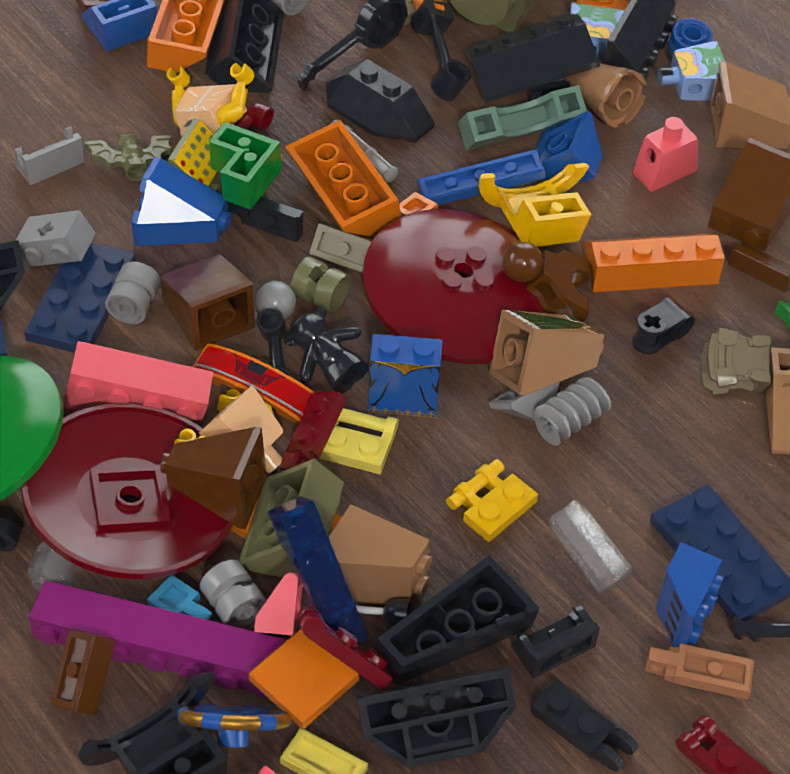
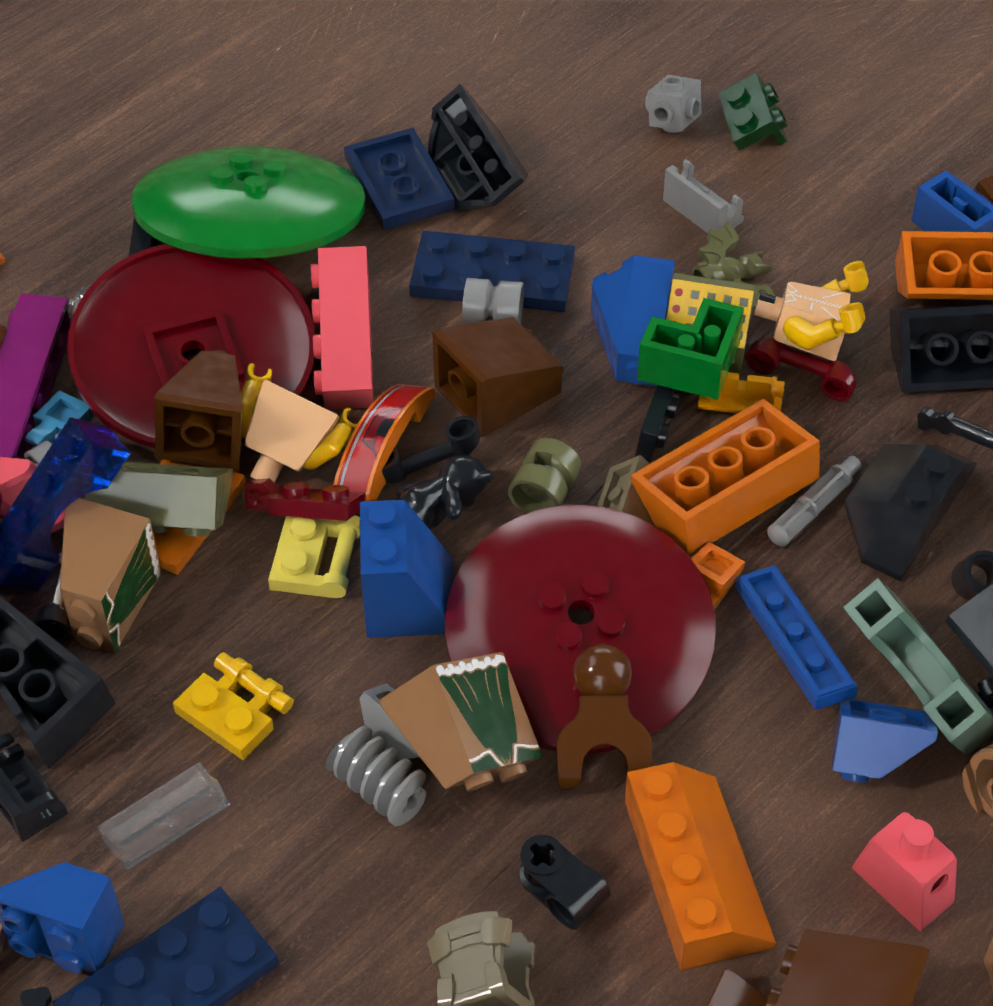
camera: 85 degrees right, 0 degrees up
light grey brick [15,210,96,267] -> none
light grey piece [255,280,296,320] -> none
yellow piece [478,163,591,247] -> none

